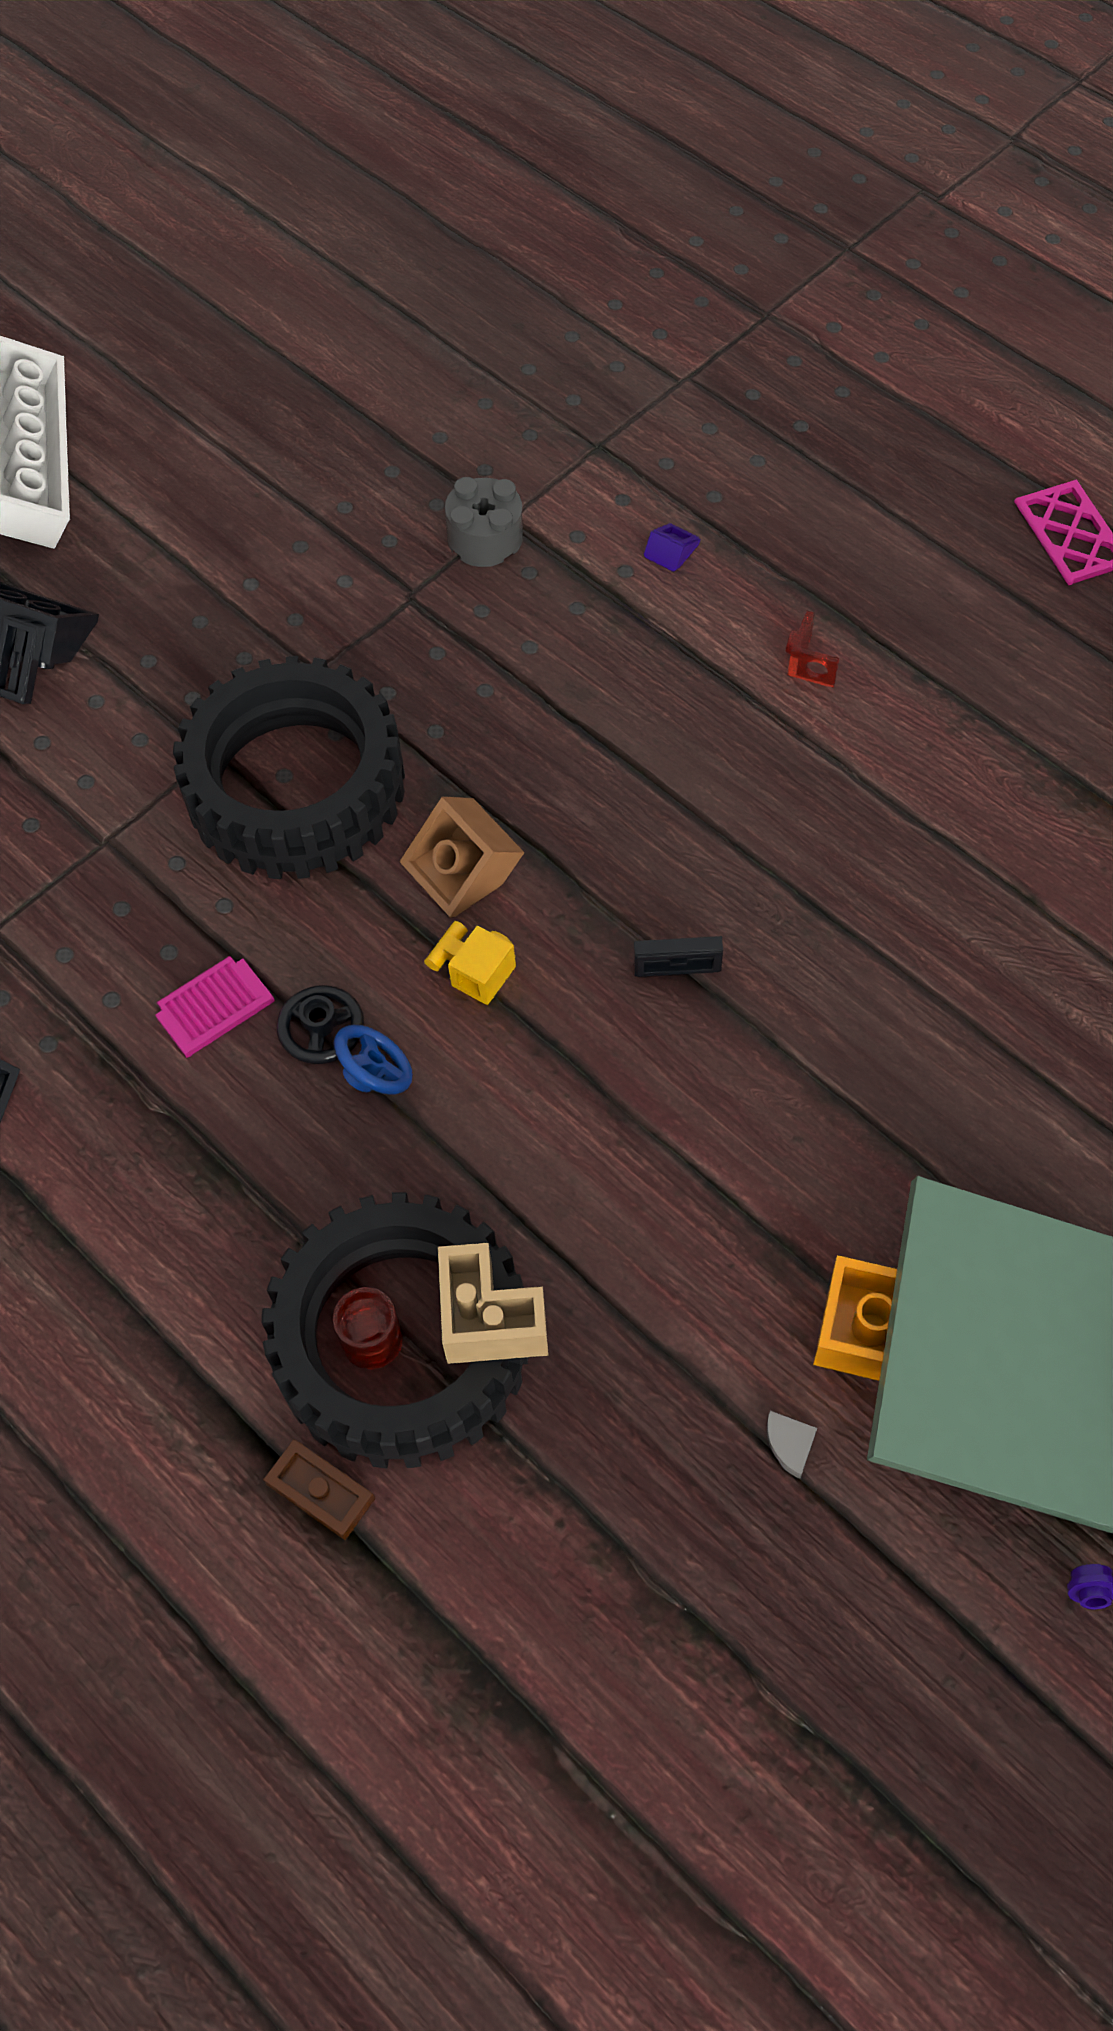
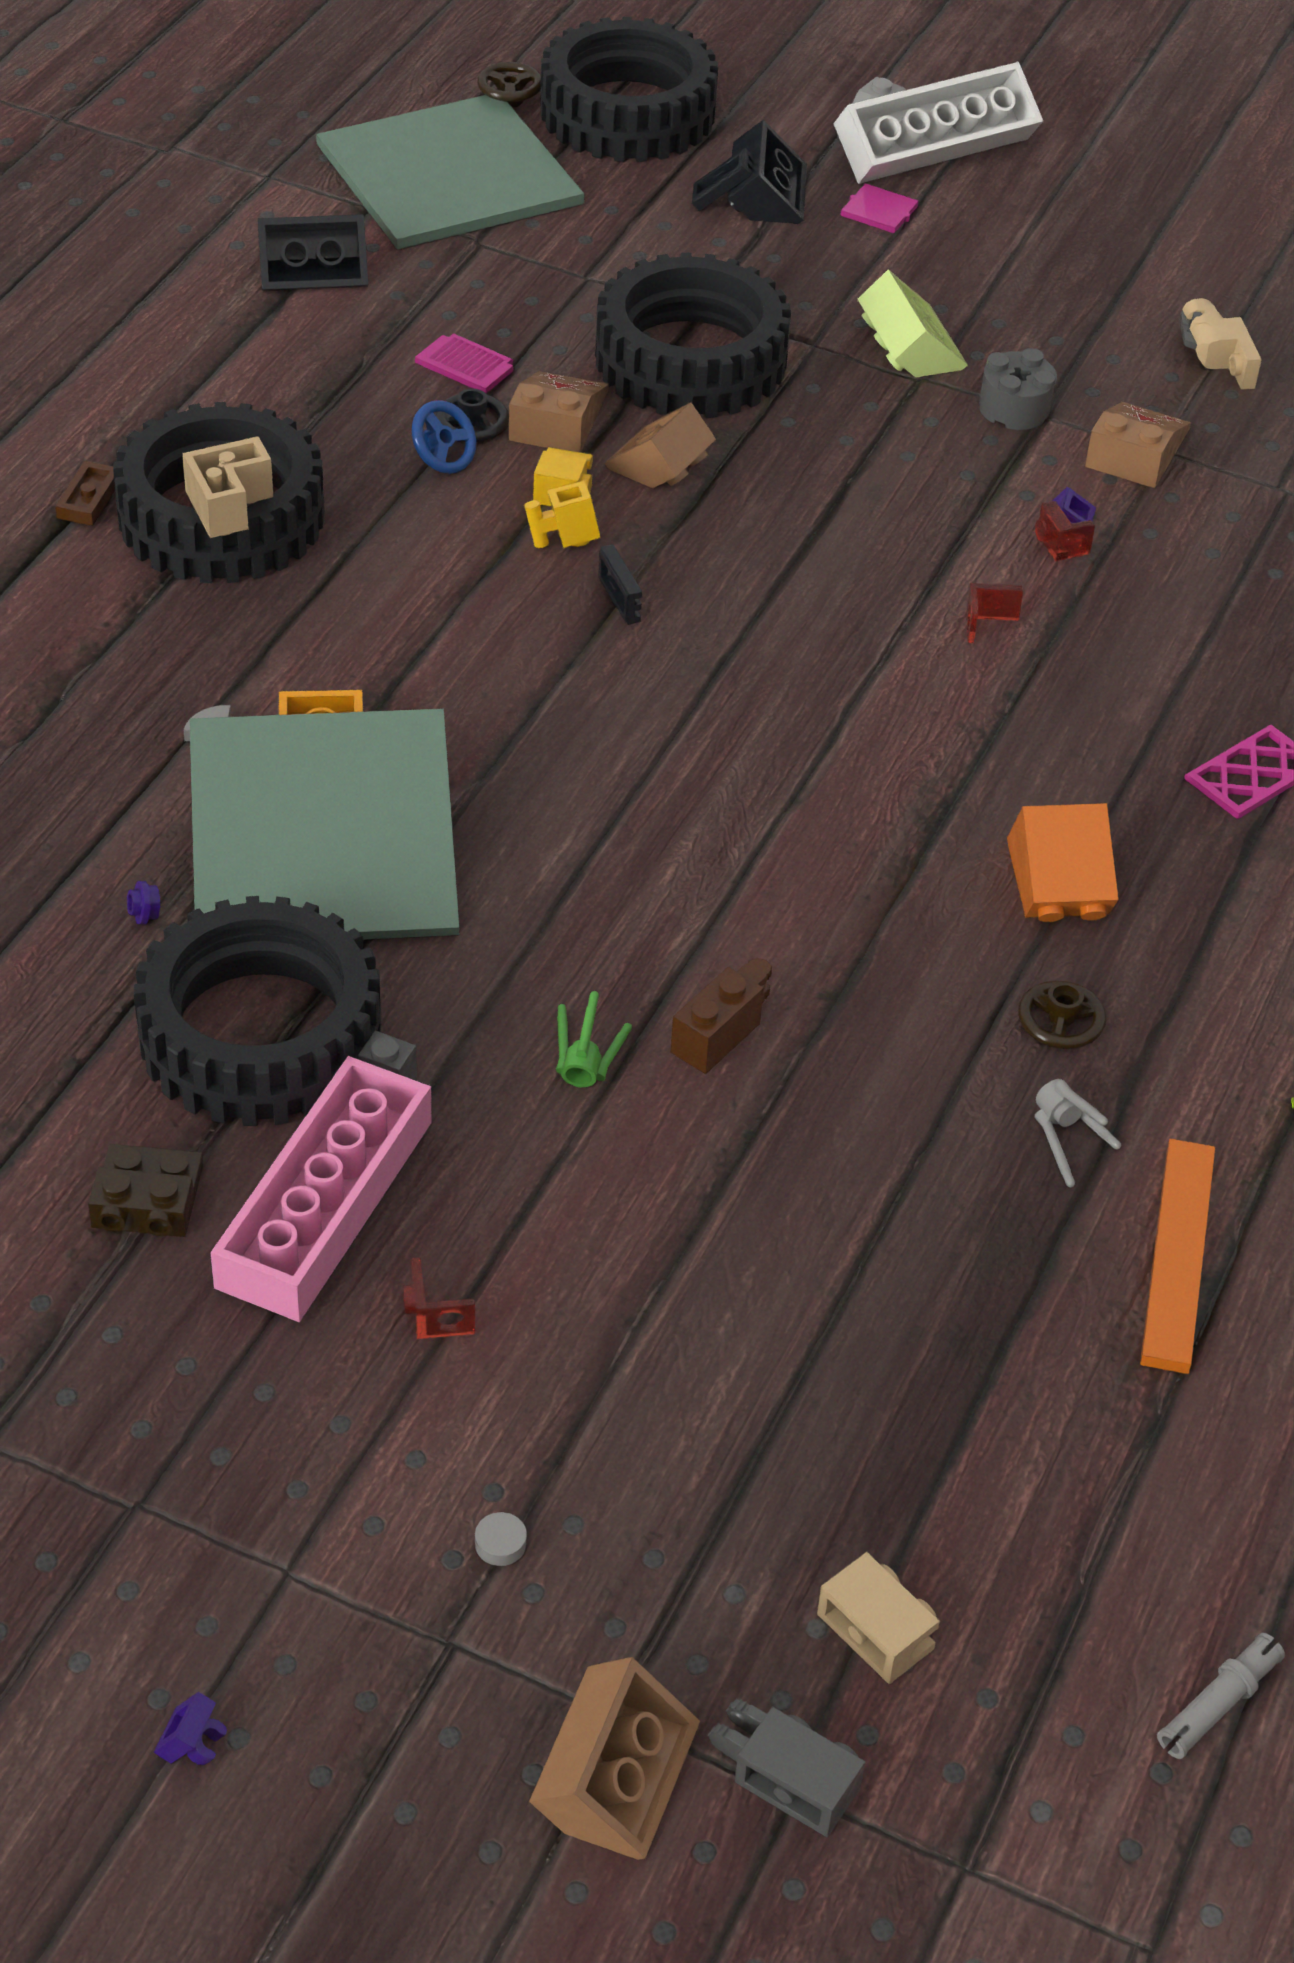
camera: 65 degrees right, 15 degrees down
none -> medium nougat slope [509,371,609,453]
none -> yellow brick [524,481,601,548]
none -> dark pink piece [841,183,919,233]
none -> yellowish green slope [858,270,968,378]
none -> clear red bracket [1035,501,1095,561]
none -> medium nougat slope [1085,402,1191,488]
none -> tan plate [1179,298,1261,390]

